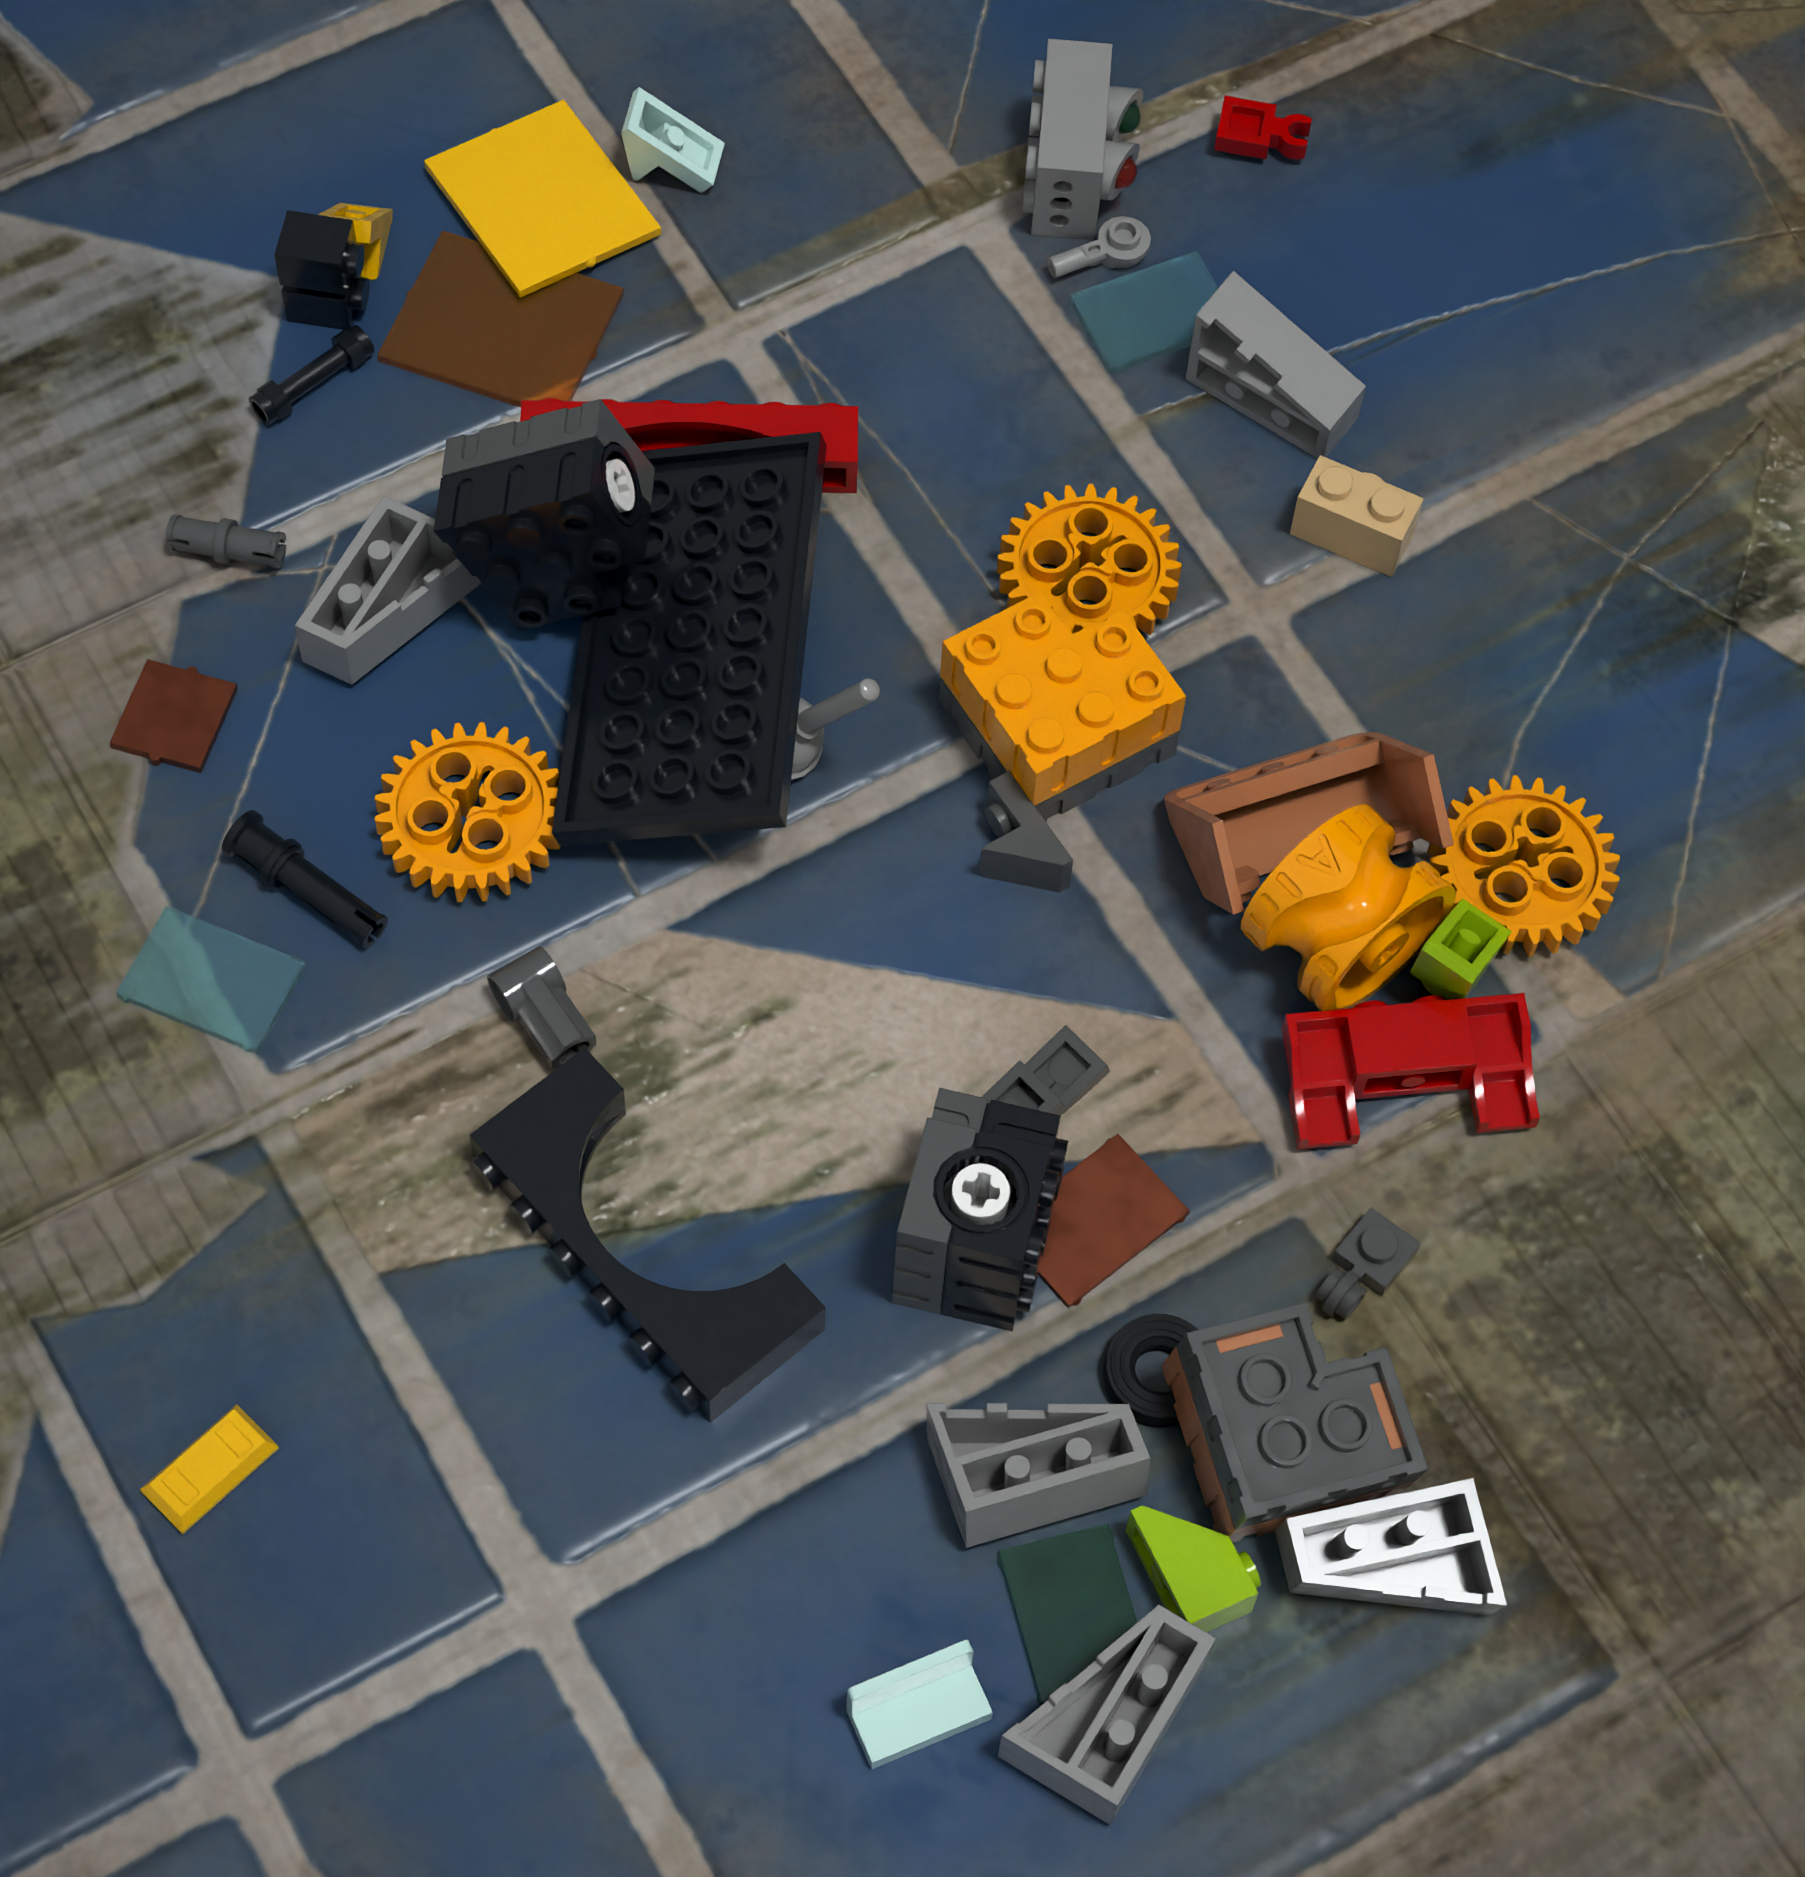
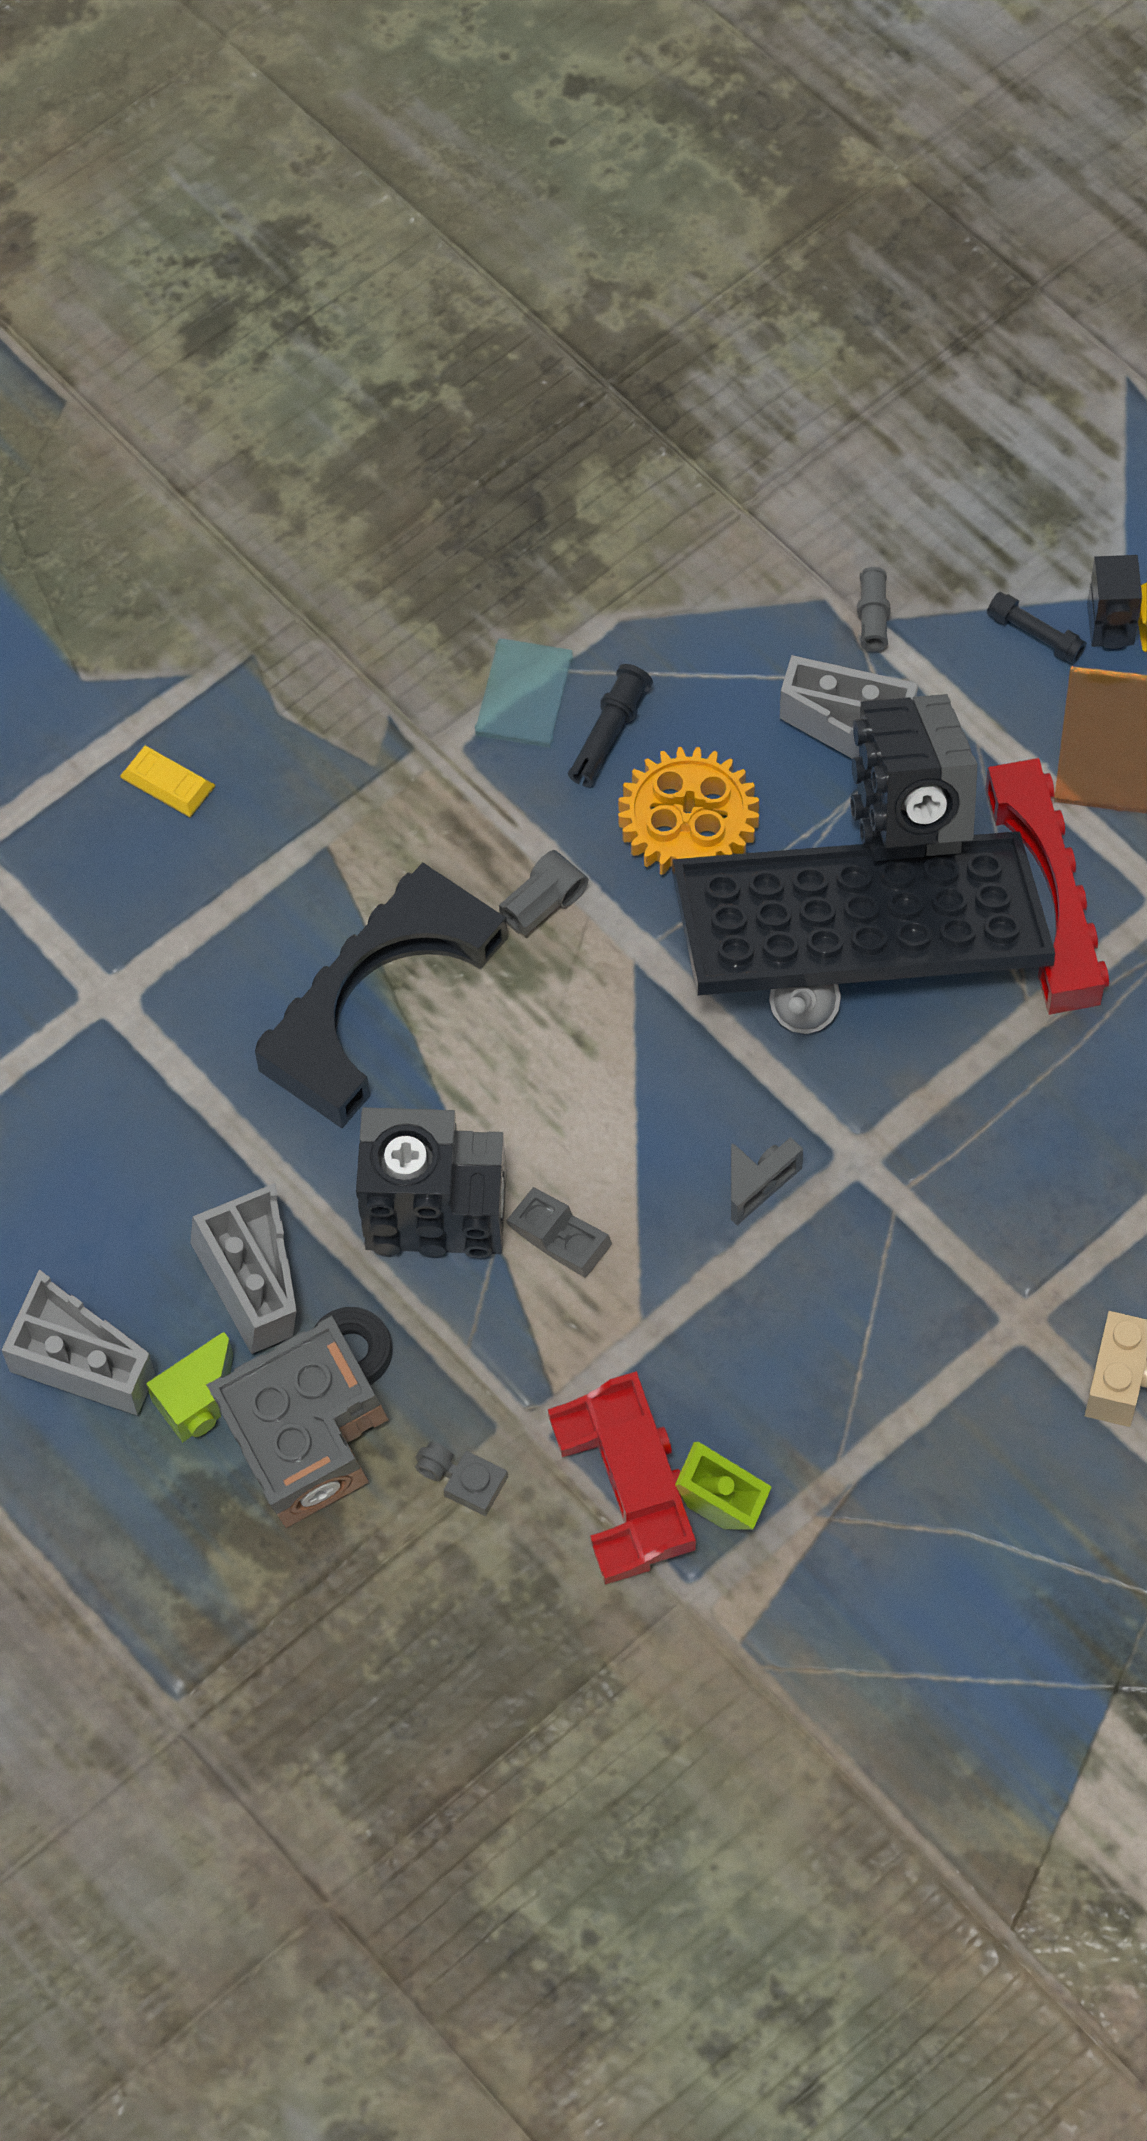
camera: 85 degrees right, 0 degrees up
copper piece [110,659,238,773] -> none
light aqua panel [846,1640,993,1769] -> none
light orange piece [938,591,1186,822] -> none
light orange gear [996,484,1182,635] -> none
clear green piece [998,1524,1137,1705] -> none
copper piece [1037,1134,1190,1308] -> none
nougat windscreen [1164,732,1454,915] -> none
light orange piece [1241,804,1456,1011] -> none
wedge [1274,1478,1507,1616] -> none
light orange gear [1427,775,1620,957] -> none

